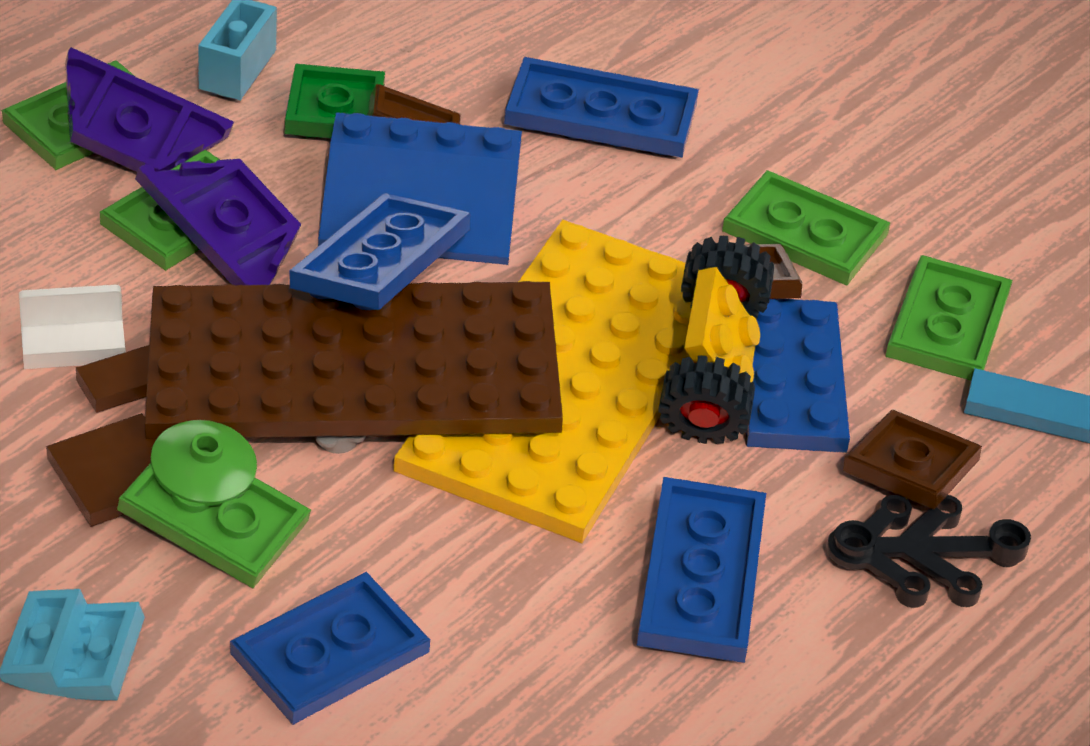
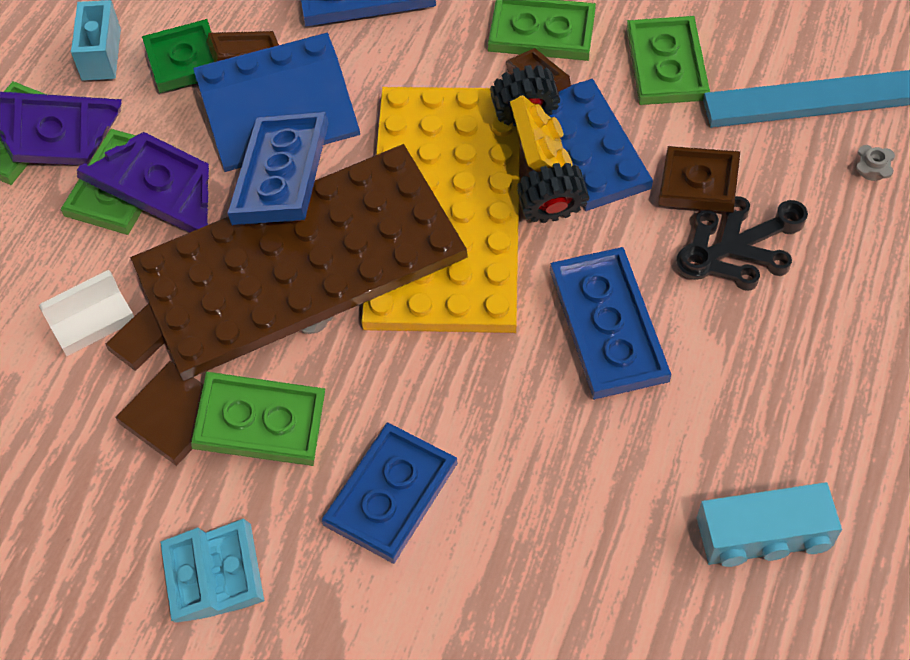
camera: 15 degrees left, 15 degrees up
bright green dish [150,420,257,506] -> none

